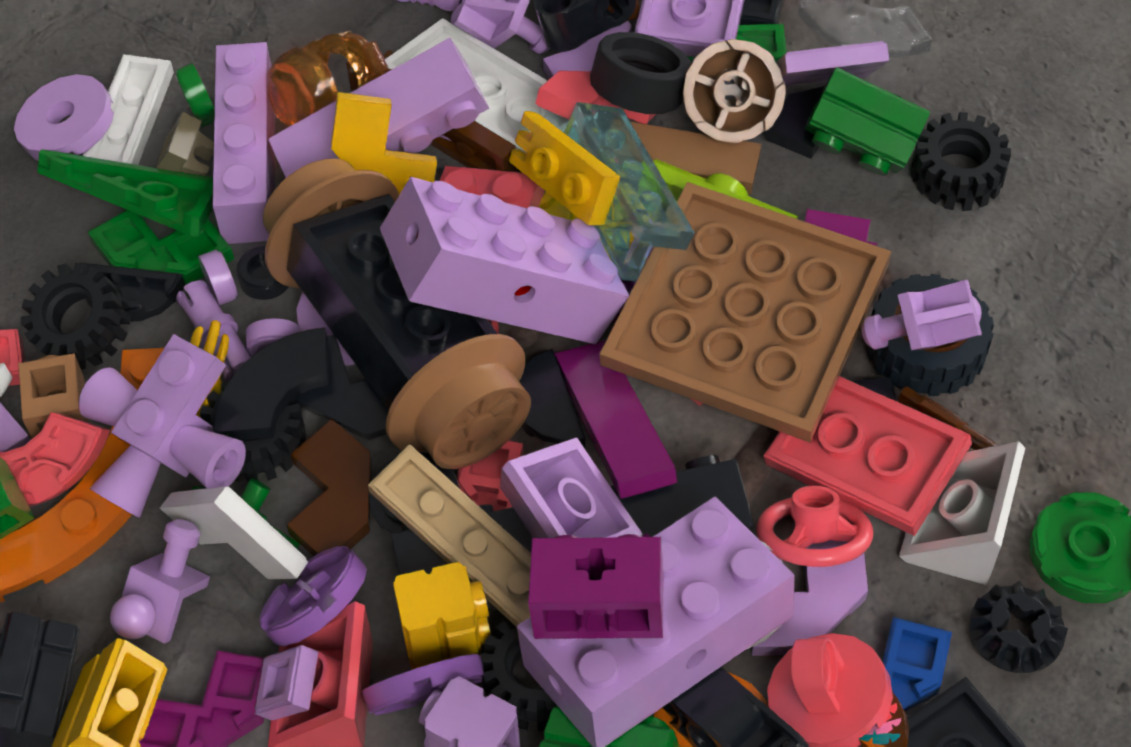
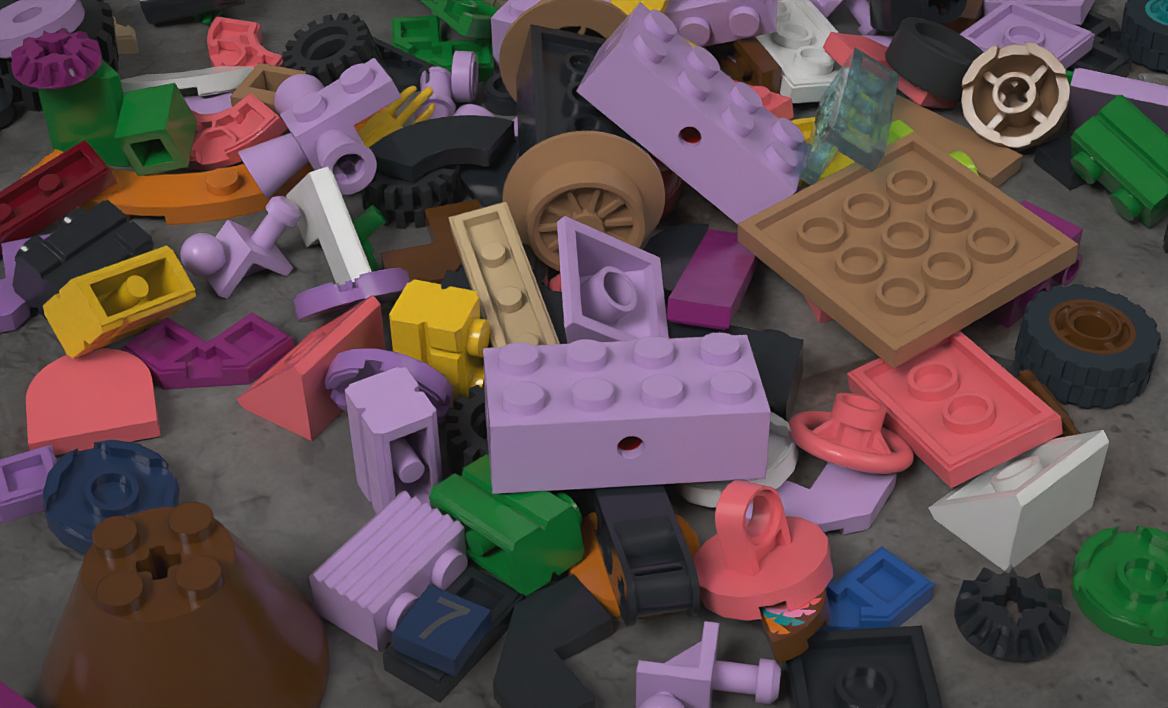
camera: 30 degrees right, 15 degrees down
lavender tile [255,645,319,721] -> none
yellow hinge [509,111,621,225] -> none
magenta brick [528,534,664,639] -> none
lavender piece [861,280,982,350] -> none

